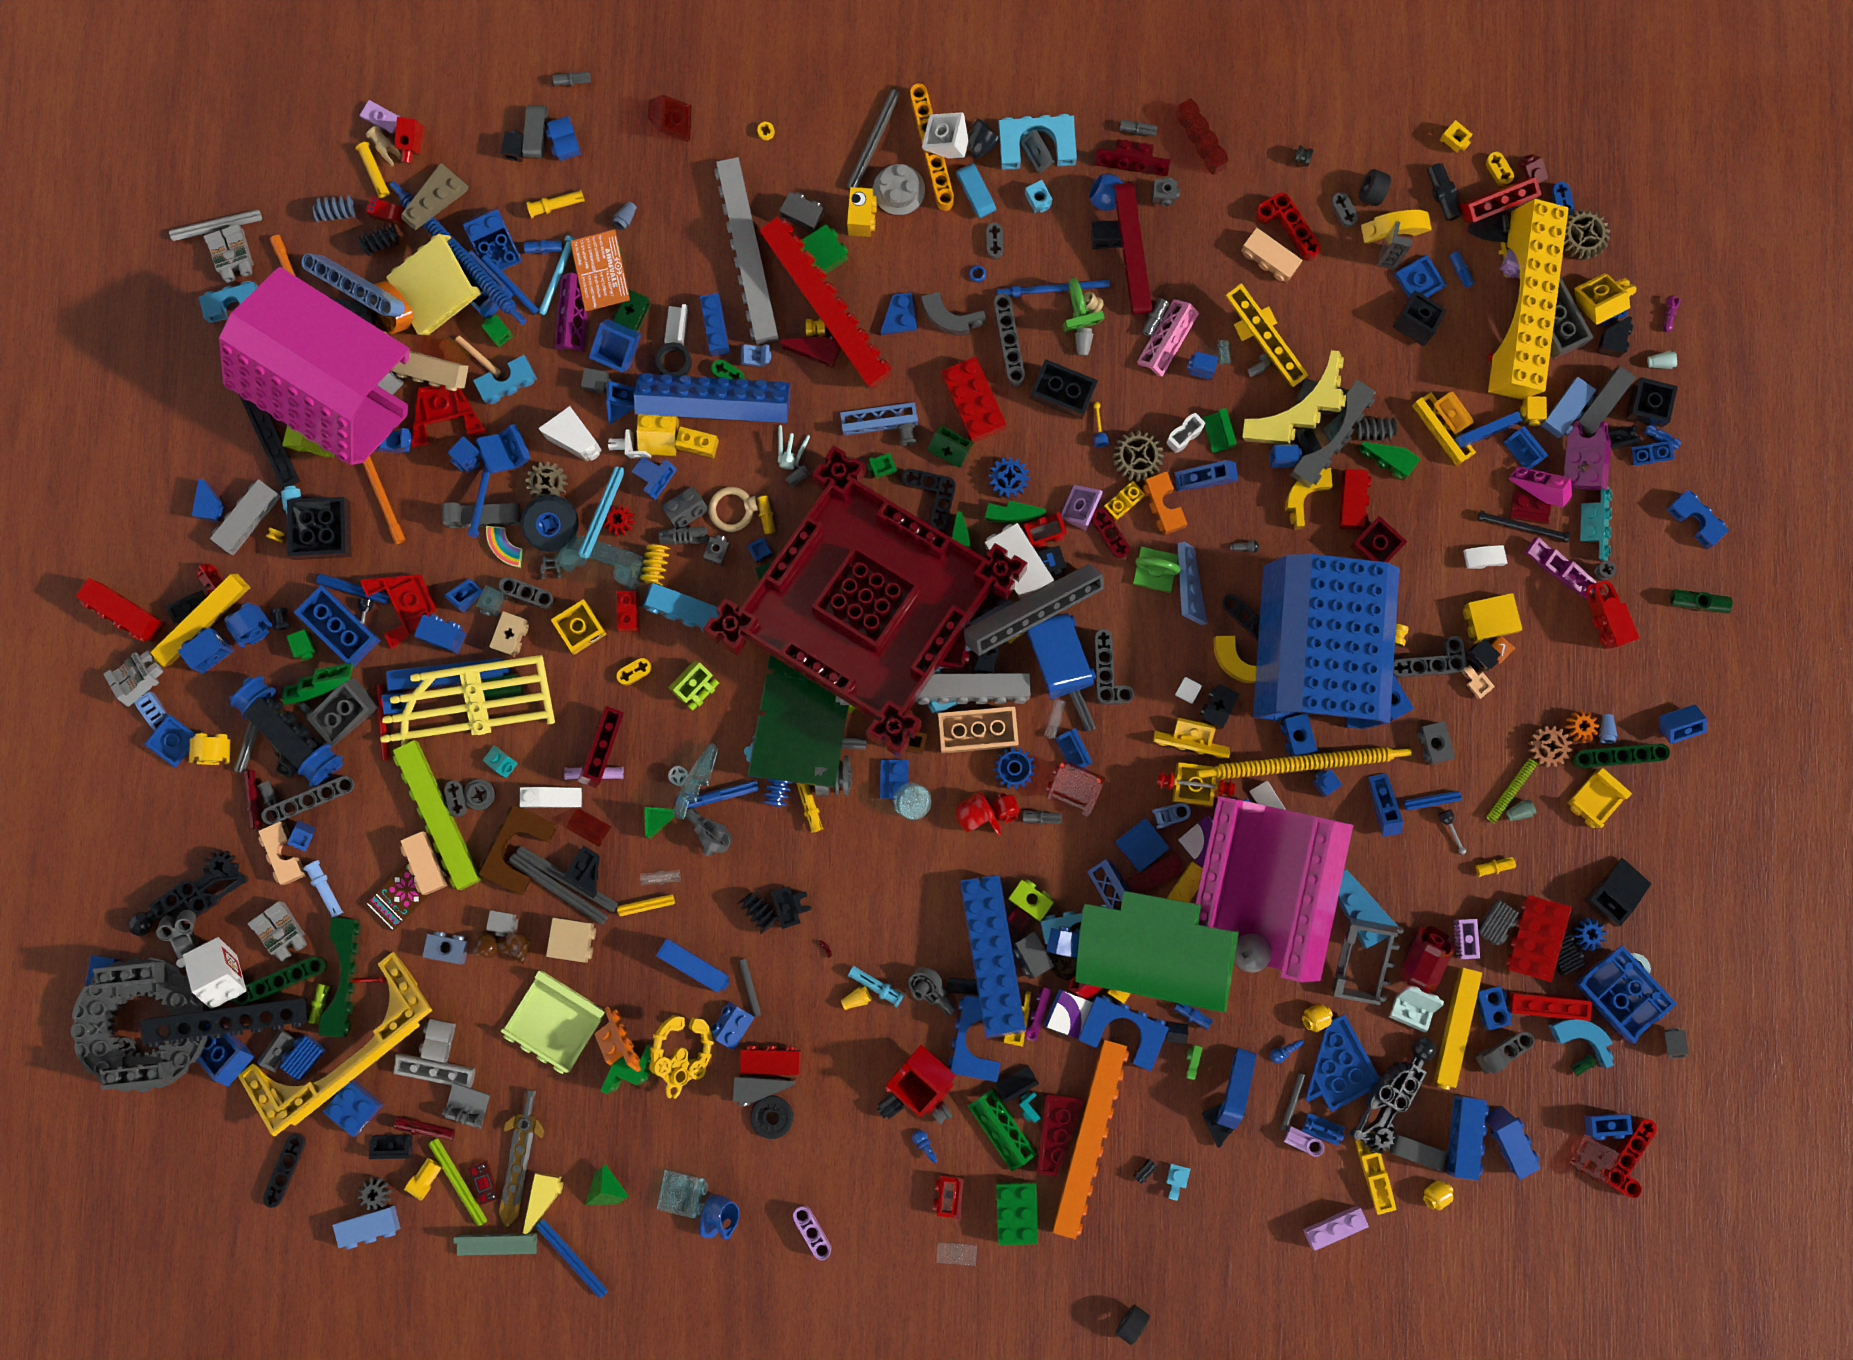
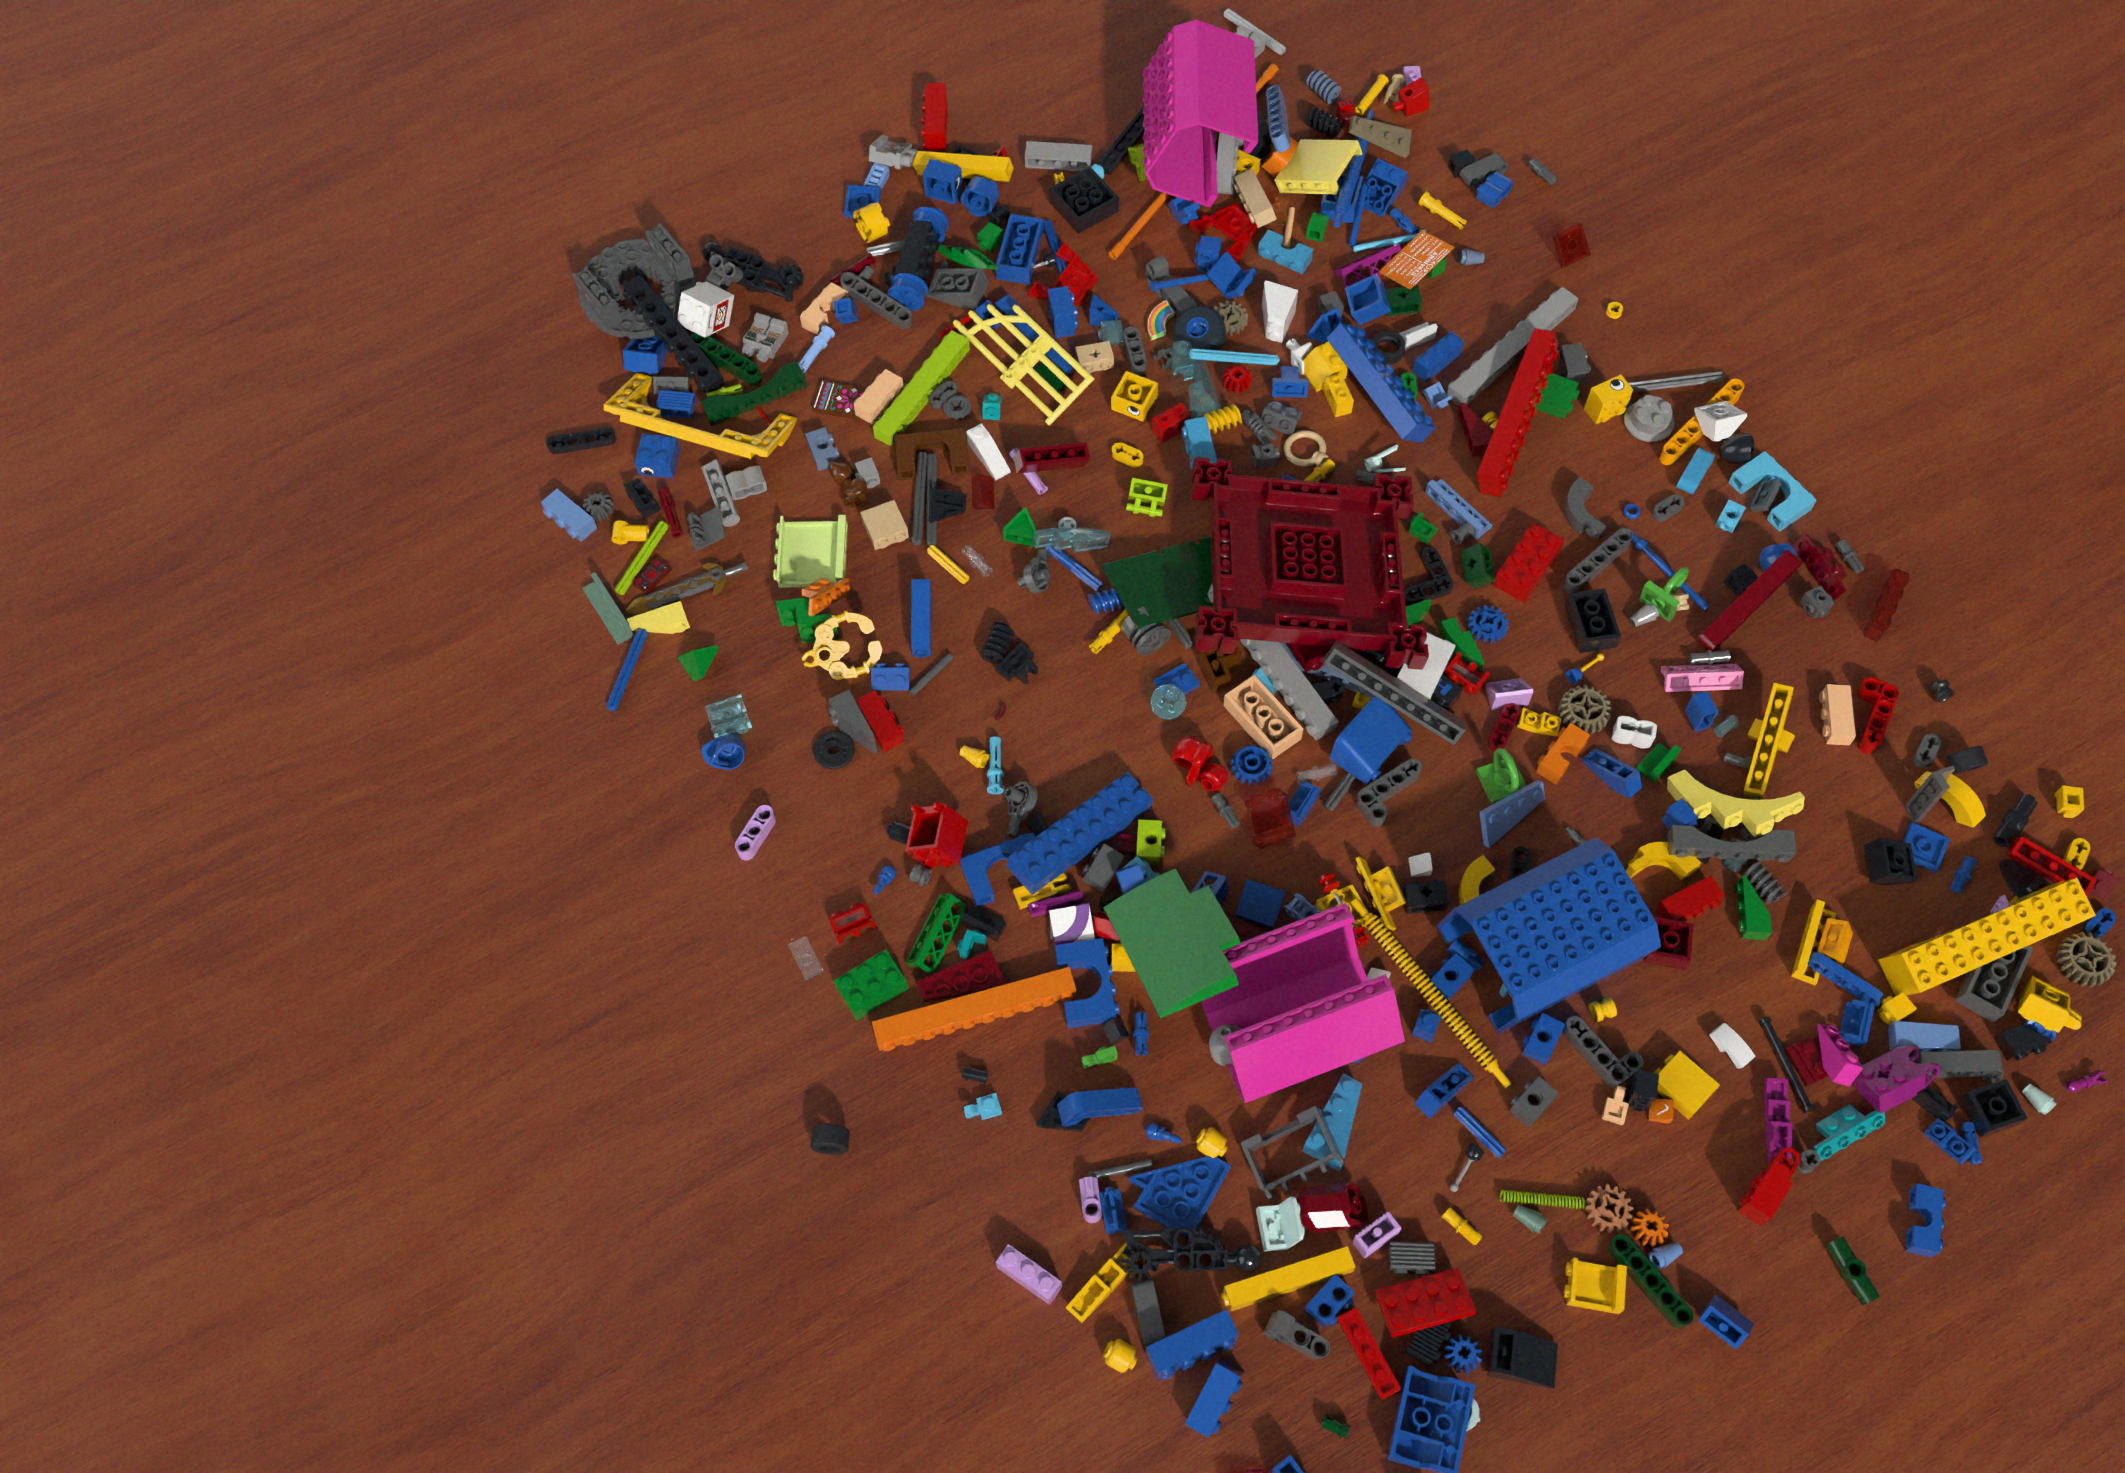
camera: 60 degrees right, 20 degrees down
blue slope [192,479,225,522] -> none
blue wing [881,292,917,335] -> none
dark azure arch [1548,1019,1614,1068] -> none

